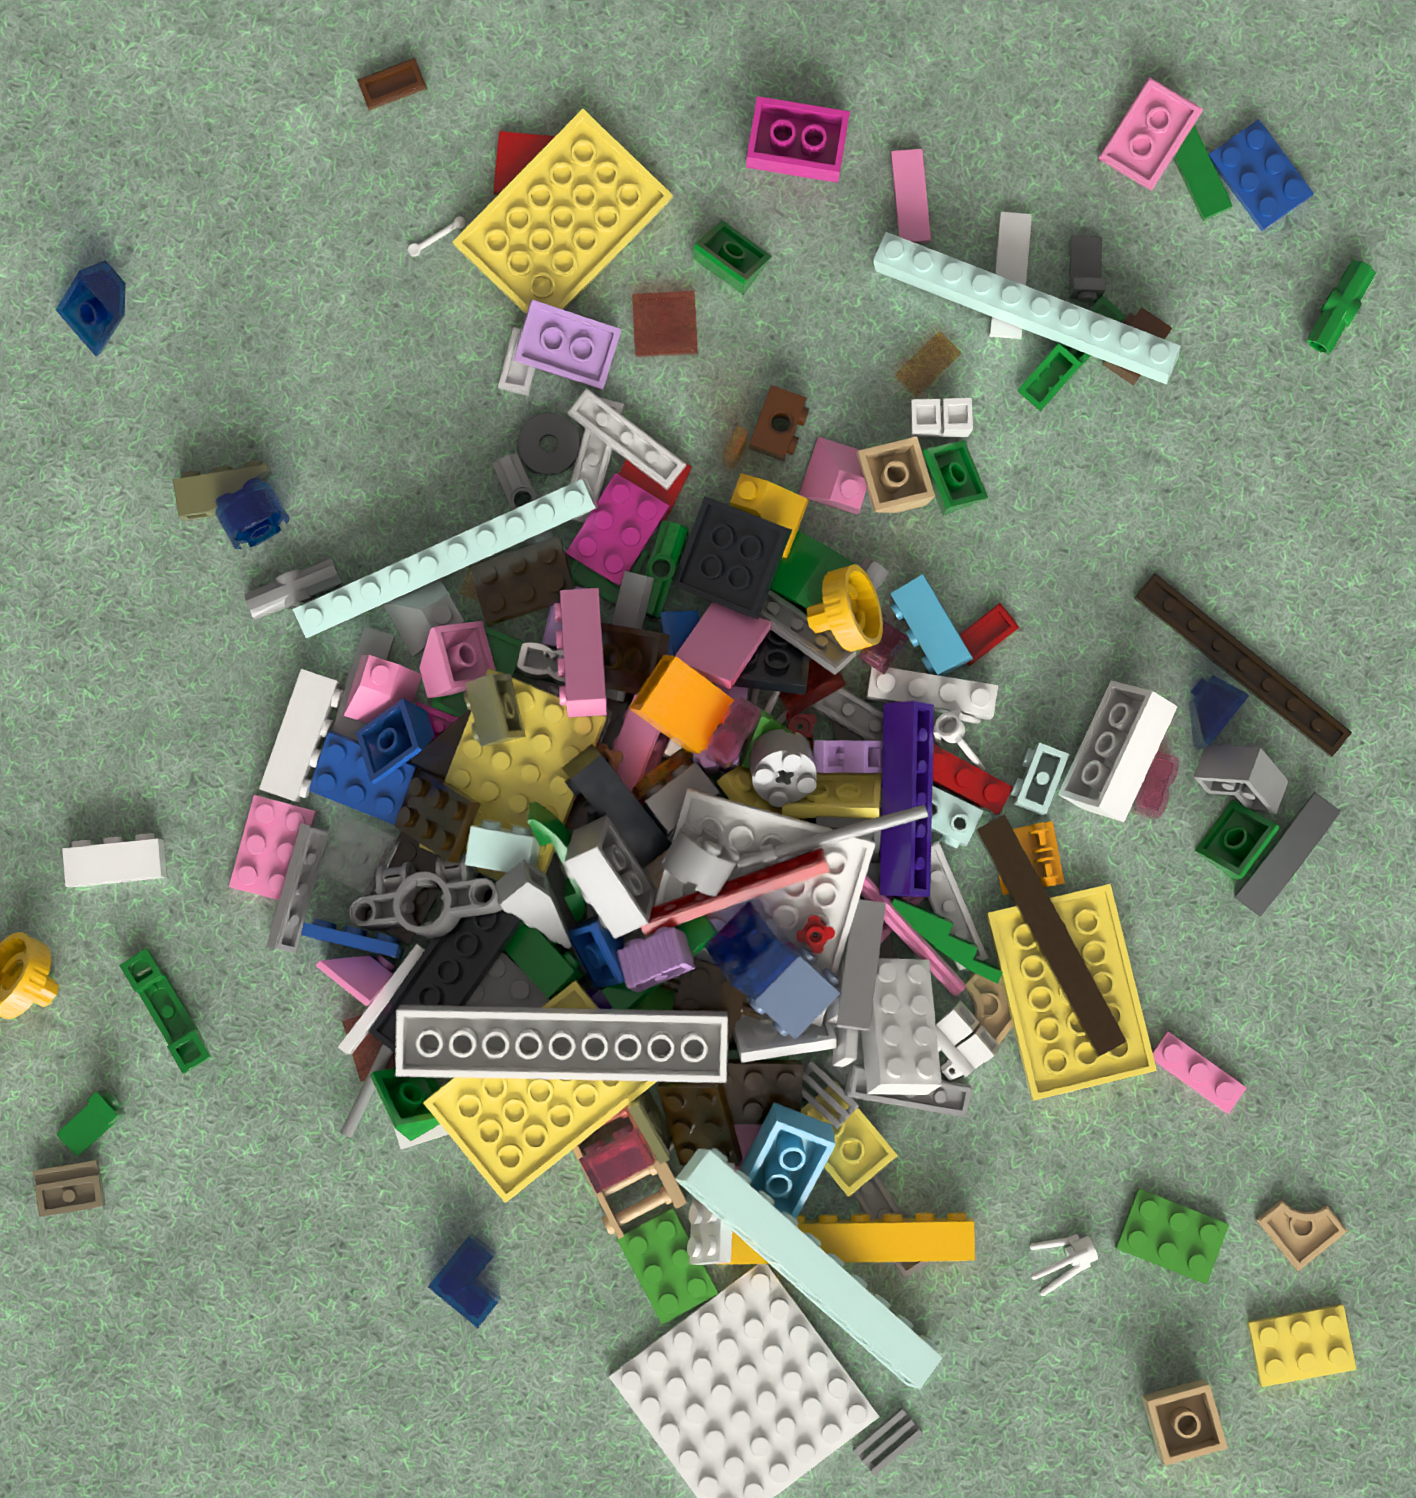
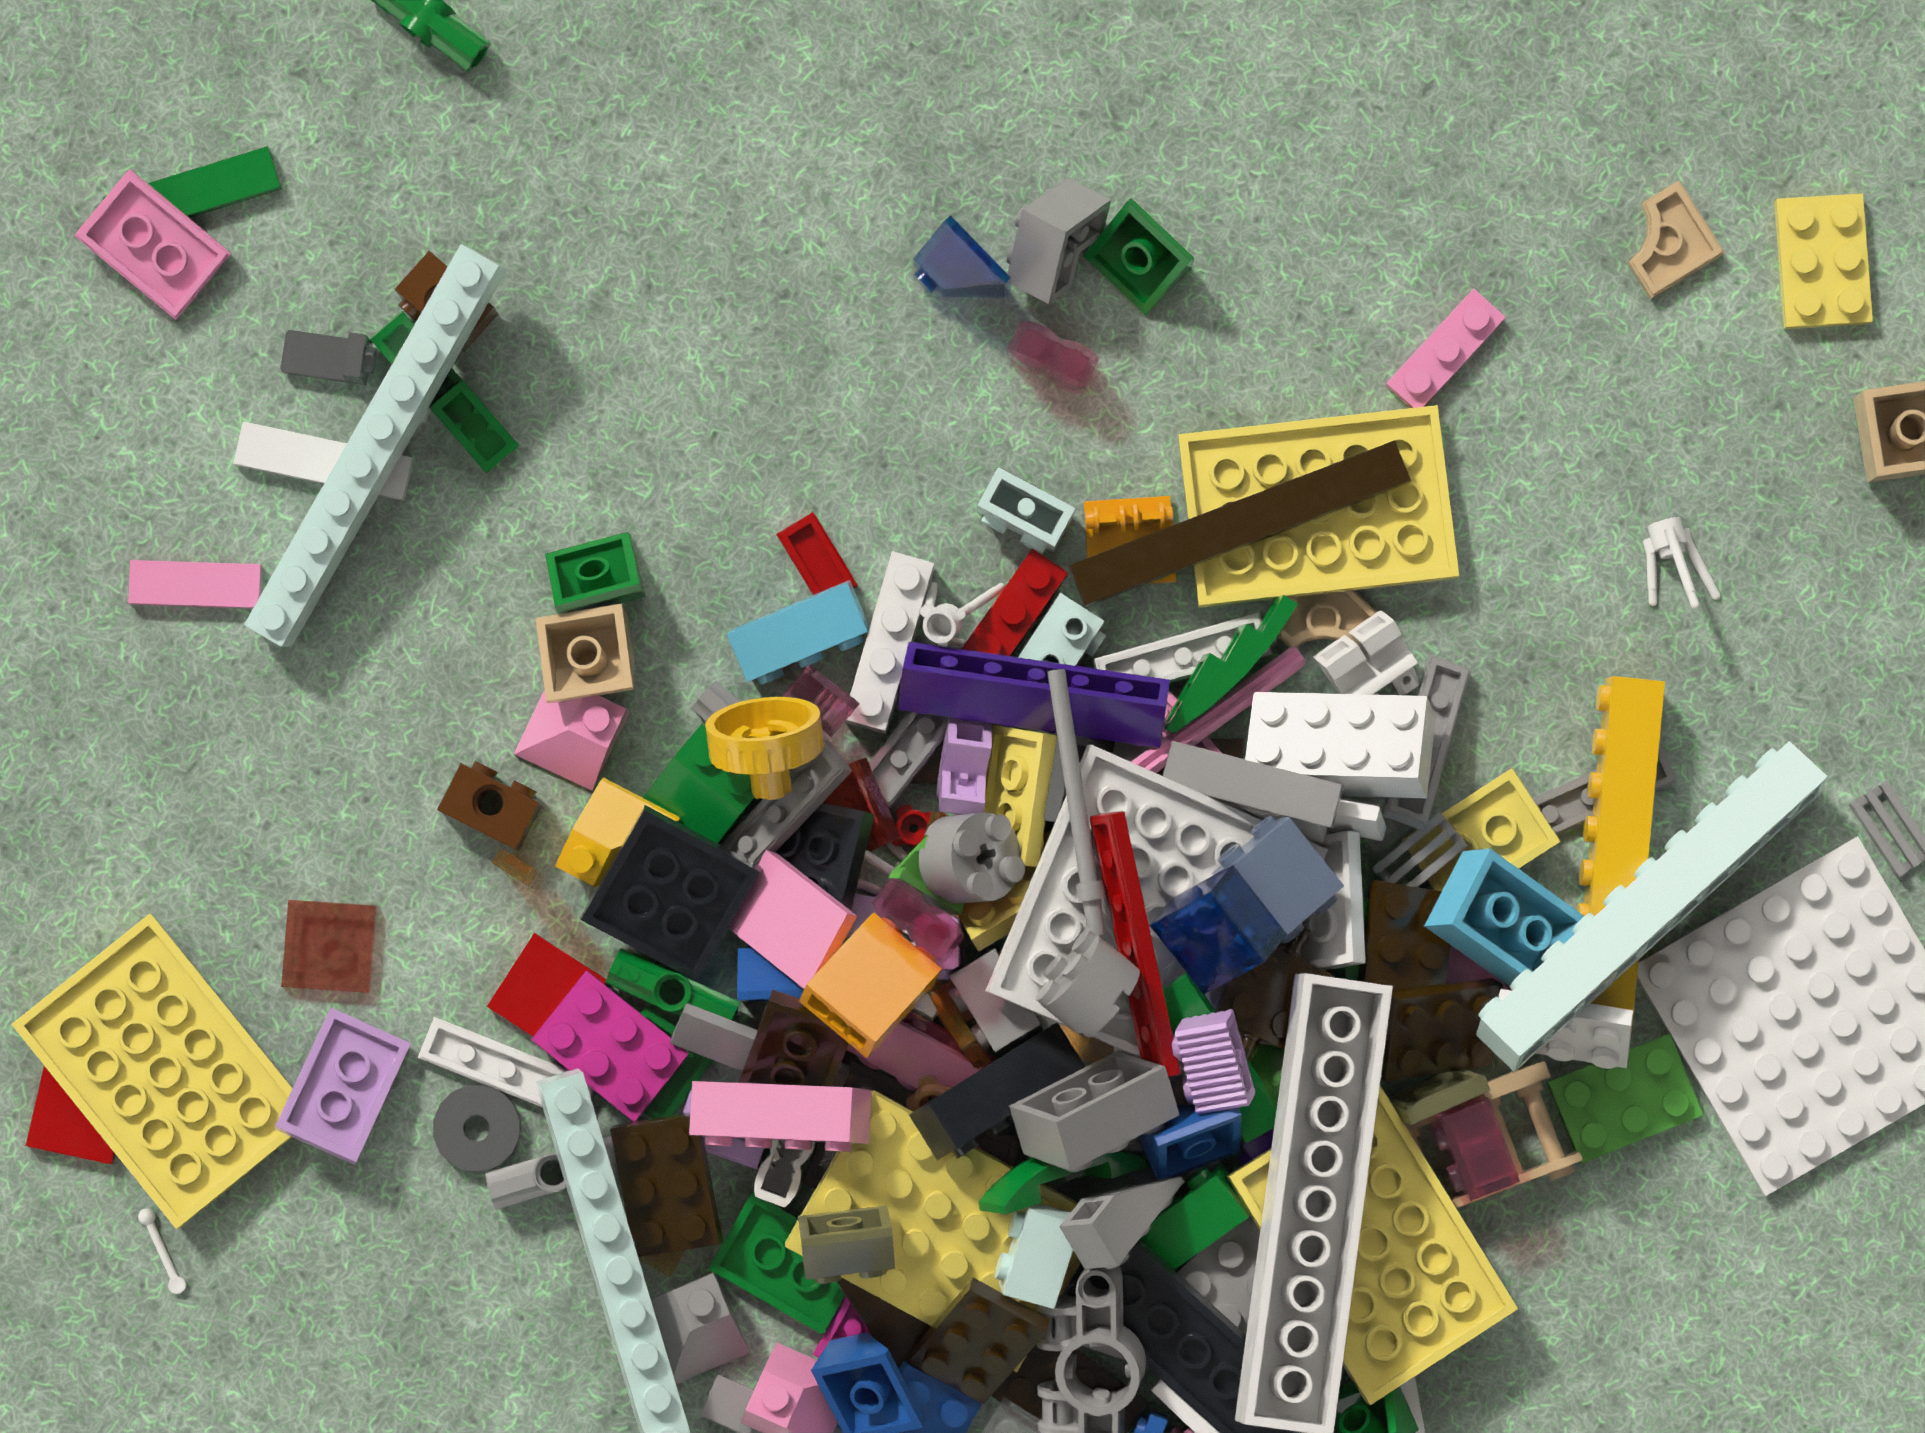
camera: 80 degrees left, 0 degrees up
bright pink slope [419,621,496,698] -> none
clear blue brick [428,1233,501,1328] -> none
white tile [498,327,536,396] -> none
white tile [567,388,686,490] -> none
green slope [693,220,772,295] -> none
dark pink brick [746,96,850,183] -> none
red plate [796,915,835,954] -> none
clear orange tile [895,331,961,398] -> none
white hips [910,398,973,438] -> none
white brick [1058,680,1177,822] -> none
bright green plate [1115,1188,1229,1285] -> none
dark brown tile [1134,573,1352,757] -> none
blue plate [1209,119,1314,231] -> none
dark grey slope [1235,792,1340,917] -> none

